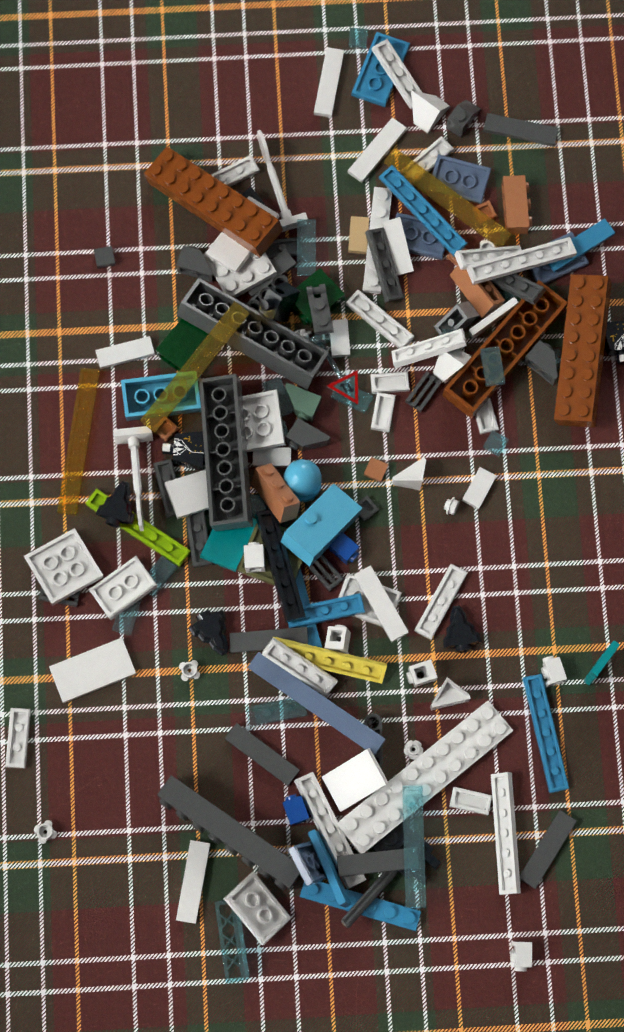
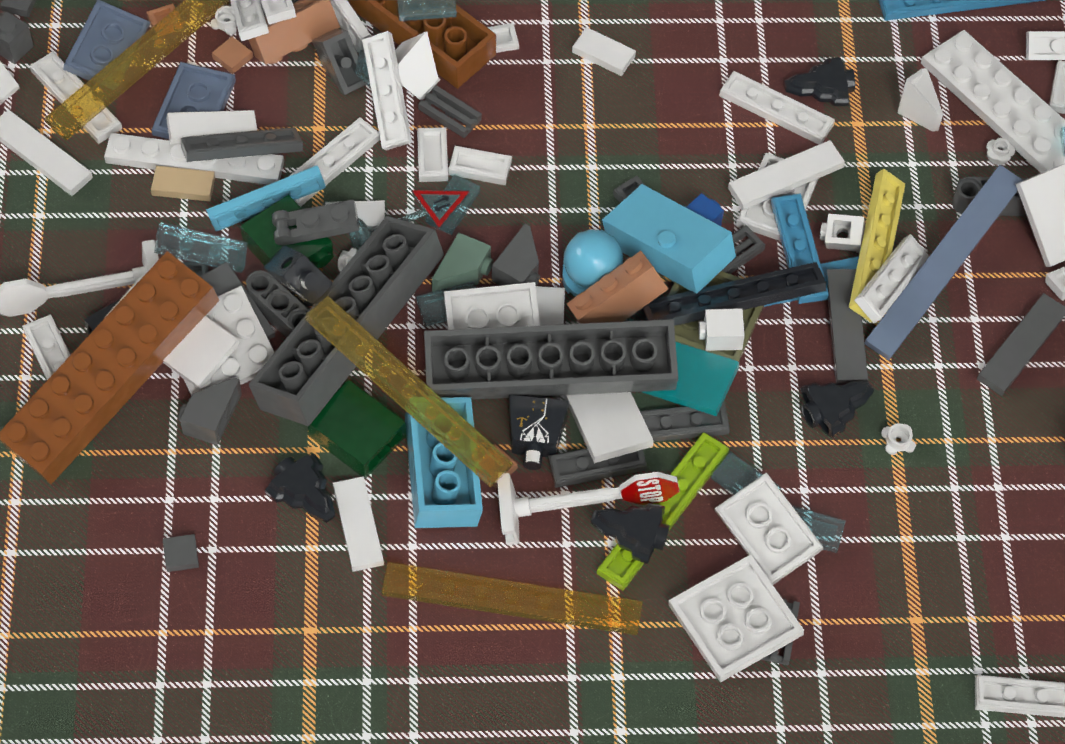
camera: 90 degrees left, 15 degrees down
white tile [49,638,136,703] -> none
clear light blue tile [246,698,307,727] -> none
nougat tile [364,457,389,483] -> none
dark azure tile [379,165,468,257] -> none
white slope [392,457,426,490] -> none
white brick [406,659,438,687] -> none
white plate [444,497,460,515] -> none
clear light blue tile [483,430,509,457] -> none
none -> medium azure tile [206,165,326,231]
none -> black rock [265,454,336,523]

